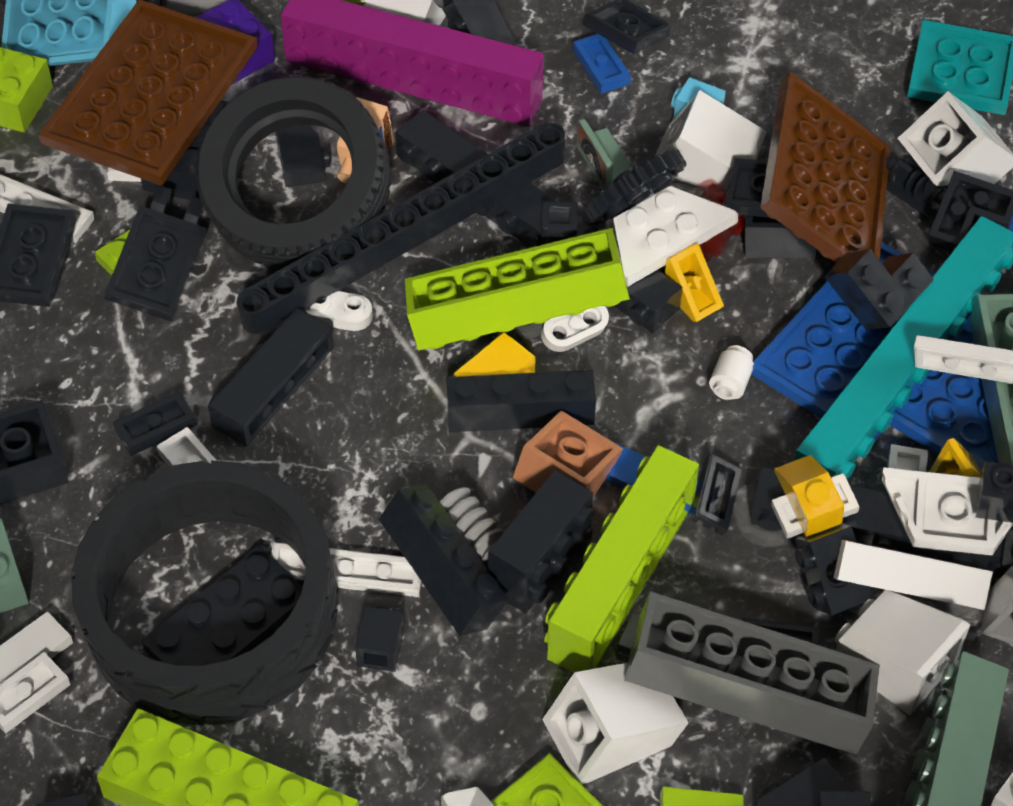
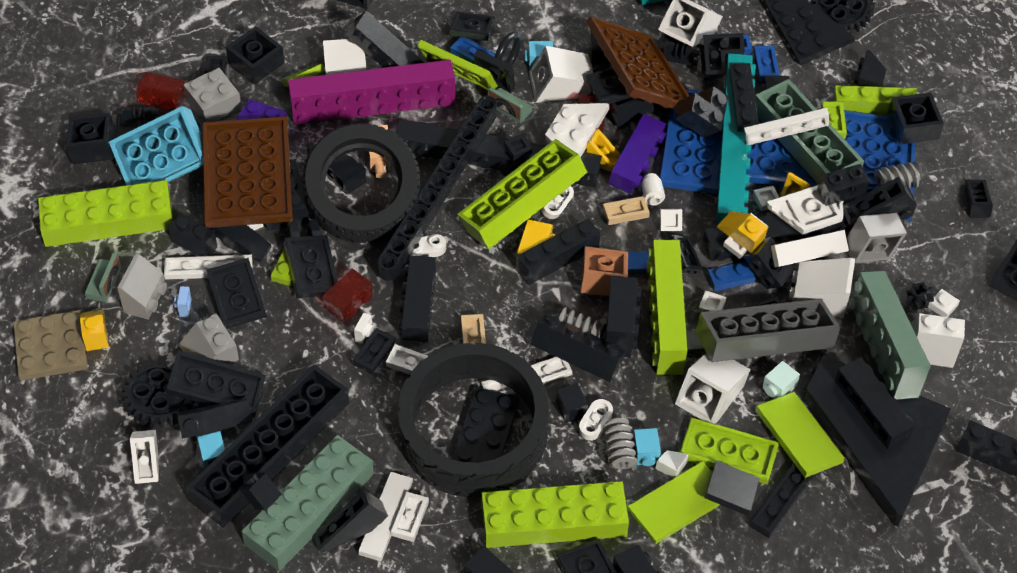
camera: 30 degrees left, 0 degrees up
black gear [583,149,687,226] -> none
none -> black brick [168,214,217,256]
none -> black slope [203,220,271,262]
none -> clear red brick [323,268,373,322]
none -> white plate [354,313,374,345]
none -> lime tile [417,40,498,90]
none -> tan plate [461,314,486,344]
none -> black tile [474,31,521,94]
none -> white plate [579,399,613,440]
none -> tan plate [603,196,650,225]
none -> light grey piece [603,418,638,469]
none -> dark purple brick [608,114,667,194]
none -> medium azure brick [633,428,661,466]
none -> white plate [660,209,682,231]
none -> white plate [698,291,726,313]
none -> blue plate [707,261,756,291]
none -> black plate [729,63,759,132]
none -> light aqua brick [762,361,800,399]

